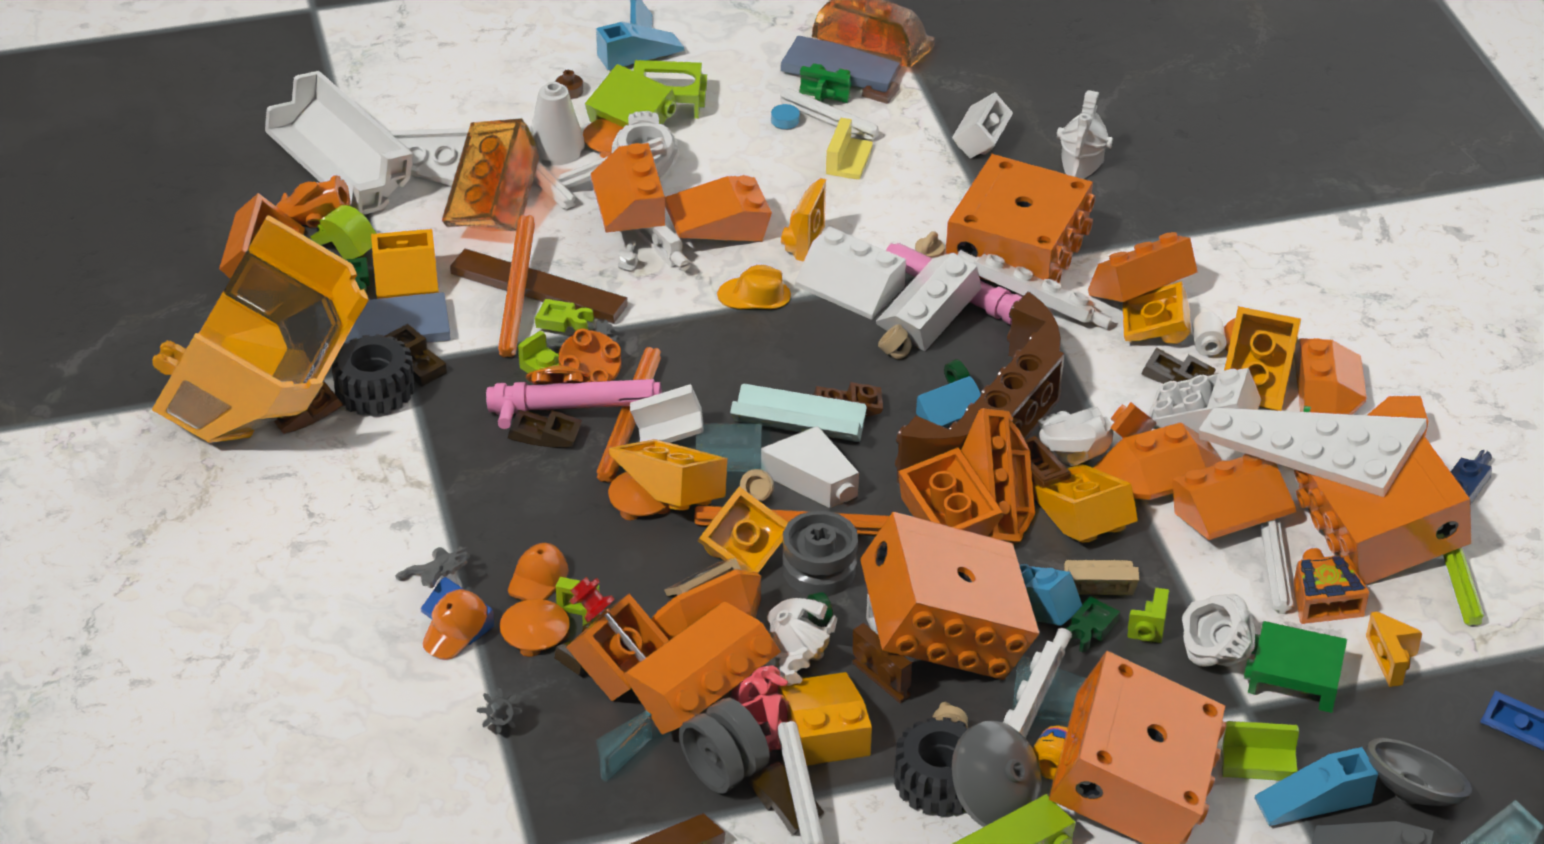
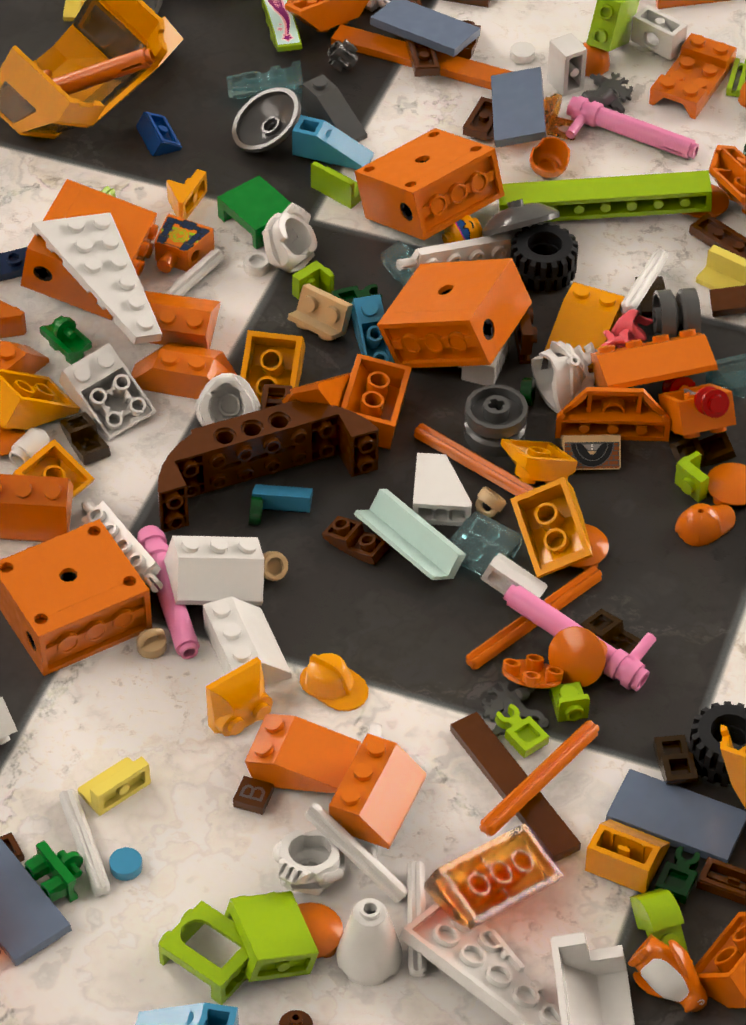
camera: 145 degrees left, 5 degrees up
orange slope [1110,402,1157,438] -> none

